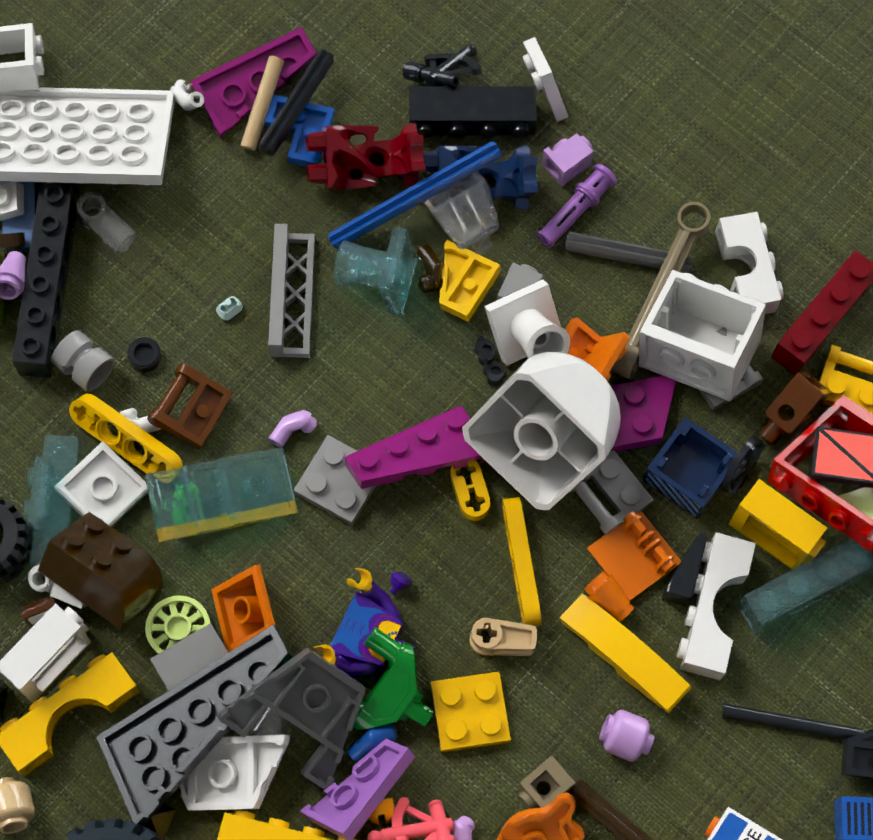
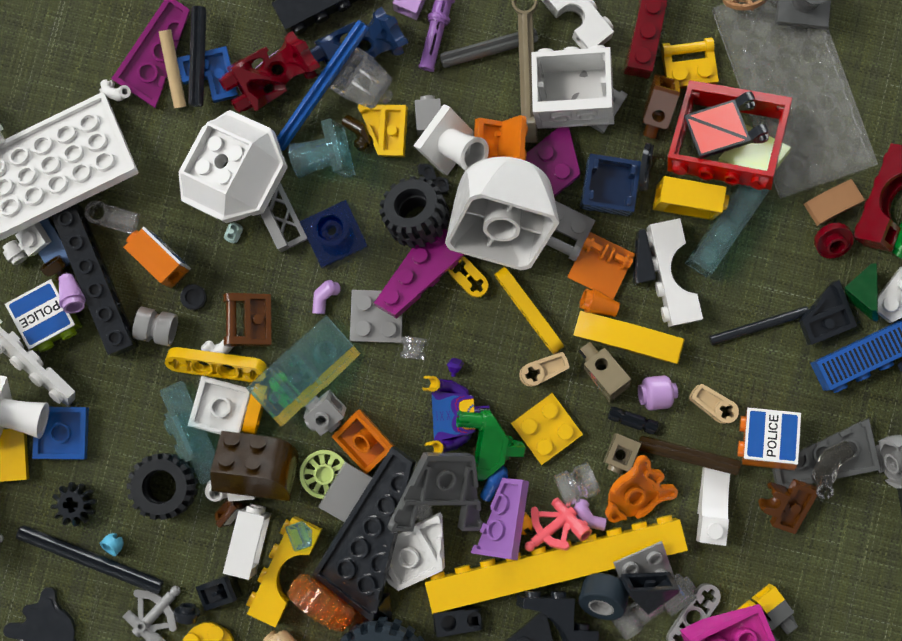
camera: 25 degrees left, 15 degrees up
none -> orange piece [123,227,191,289]
none -> white piece [179,110,287,223]
none -> light orange beam [242,384,268,435]
none -> clear light blue slope [285,521,312,551]
none -> clear orange gear [287,574,356,632]
none -> clear blue plant [299,200,368,268]
none -> light grey brick [303,389,346,436]
none -> black tyre [380,176,450,248]
none -> clear wheel [400,337,427,360]
none -> clear wheel [554,462,601,507]
none -> dark tan torso [578,342,631,402]
none -> black axle [608,407,659,434]
none -> tan piece [689,384,739,424]

